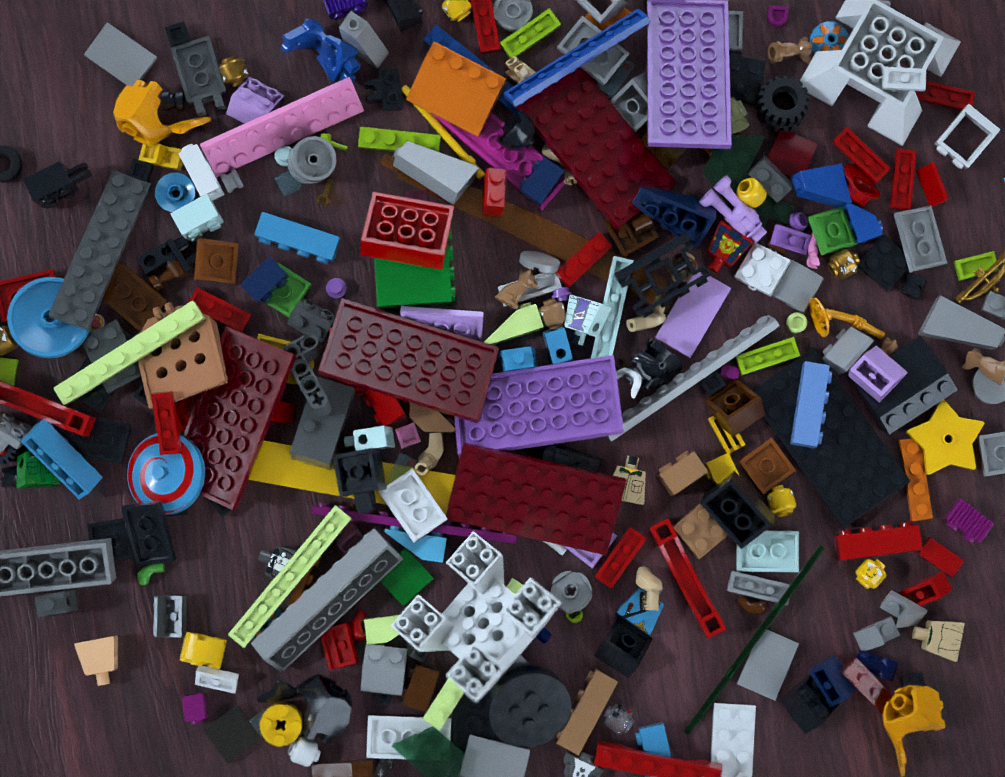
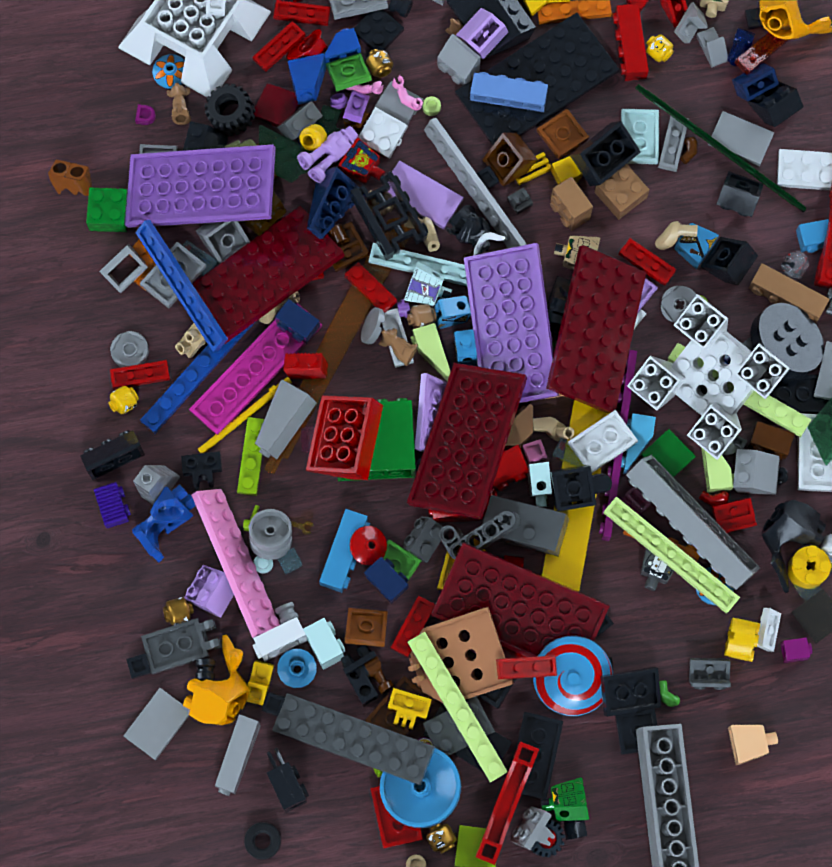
camera: 85 degrees left, 10 degrees down
dark azure brick [20,419,103,499] -> none
dark grey torso [35,590,79,617] -> none
medium lavender plate [326,278,347,299] -> none
orange slope [406,42,506,137] -> none
black cylinder [496,109,535,151] -> none
lime plate [500,8,561,59] -> none
red arch [648,518,726,639] -> none
magenta piece [720,364,740,380] -> none
lime plate [735,337,800,376] -> none
yellow head [767,485,797,517] -> none
light orange dish [809,297,885,340] -> none
none -> light grey slope [215,714,261,796]
none -> red dish [350,526,387,565]
none -> yellow hinge [388,688,432,730]
none -> bright pink arm [392,75,423,111]
none -> dark grey tile [507,188,533,214]
none -> black slope [717,171,764,217]

